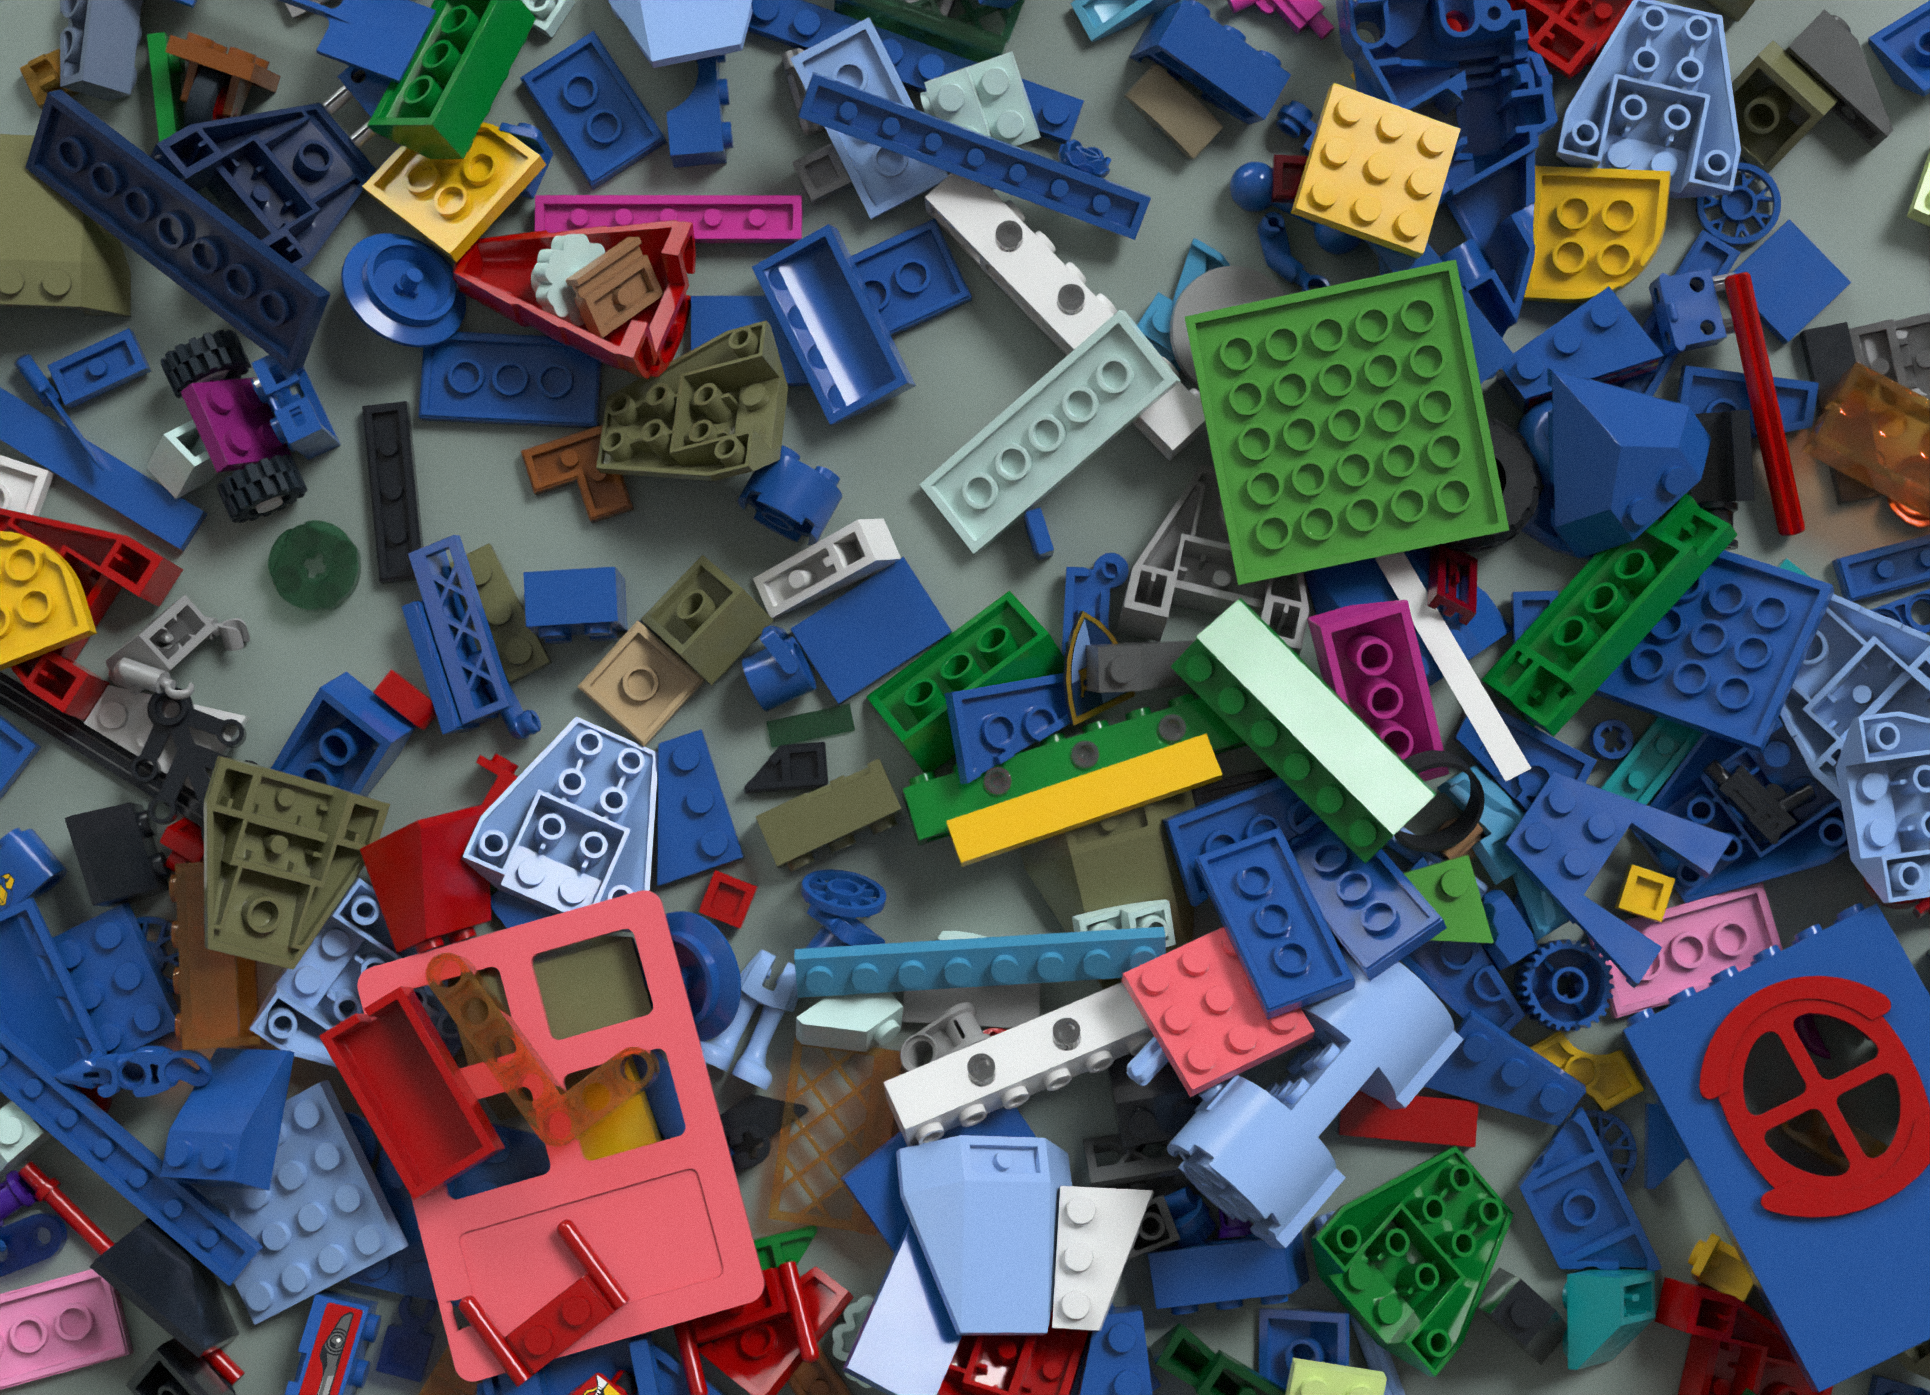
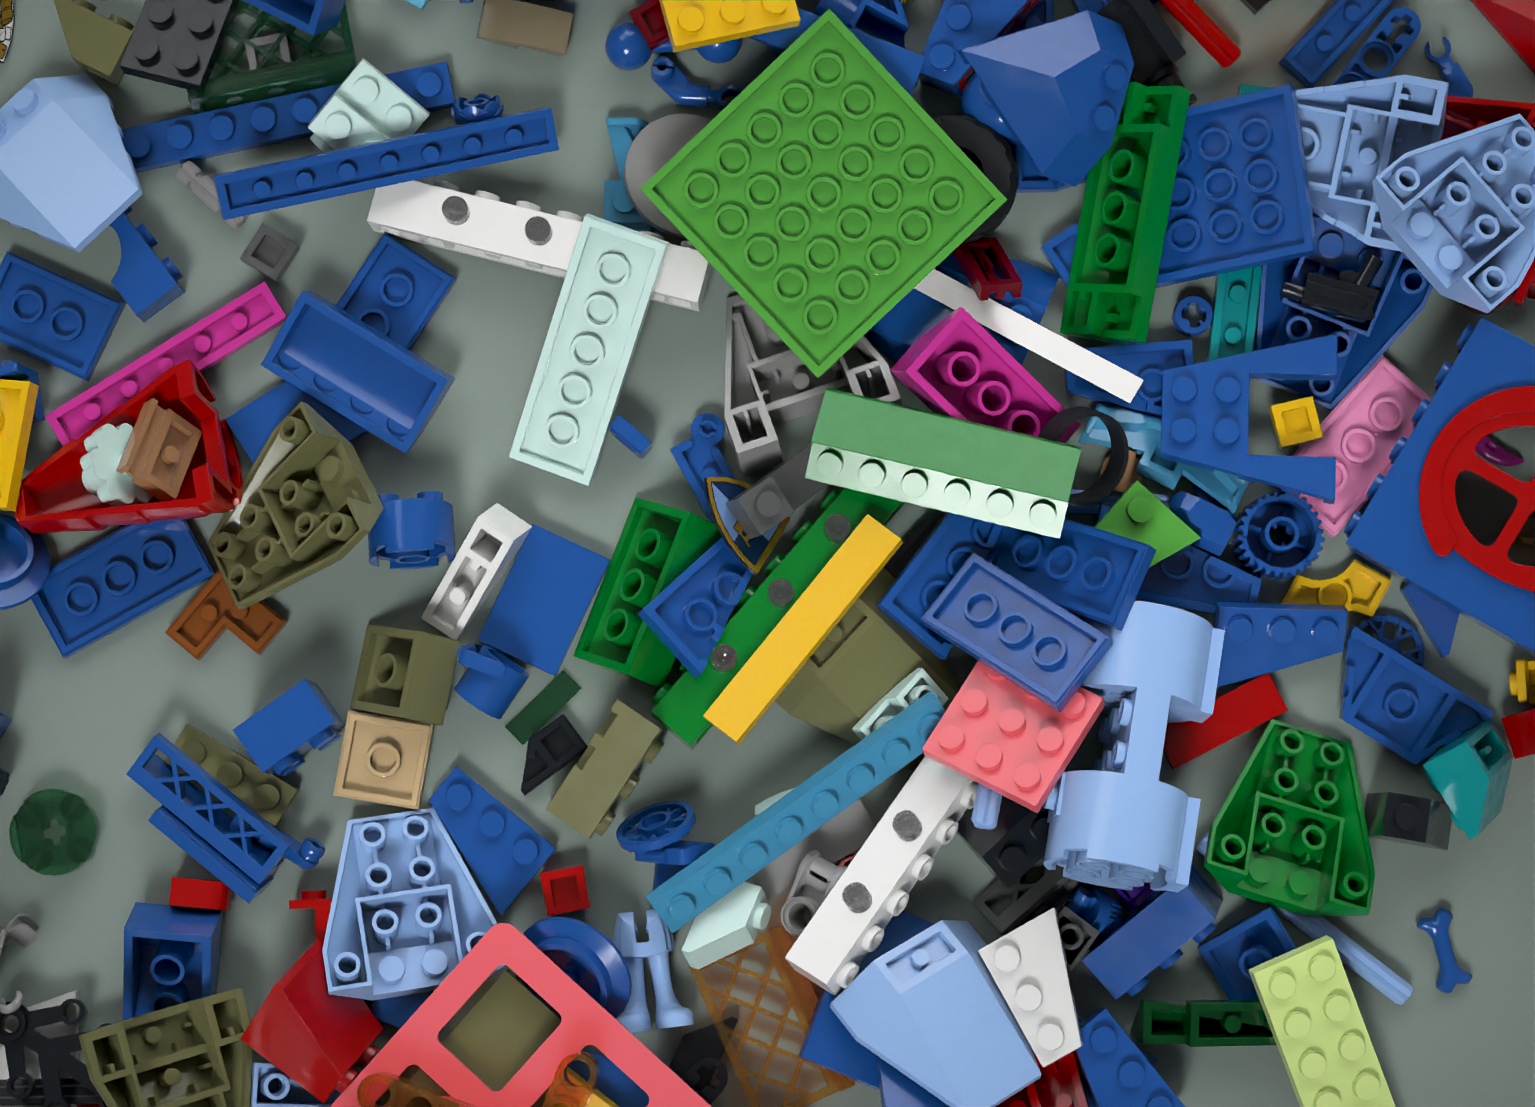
camera: 35 degrees left, 0 degrees up
black tile [362,401,424,584] -> none
light blue plate [790,17,949,220] -> none

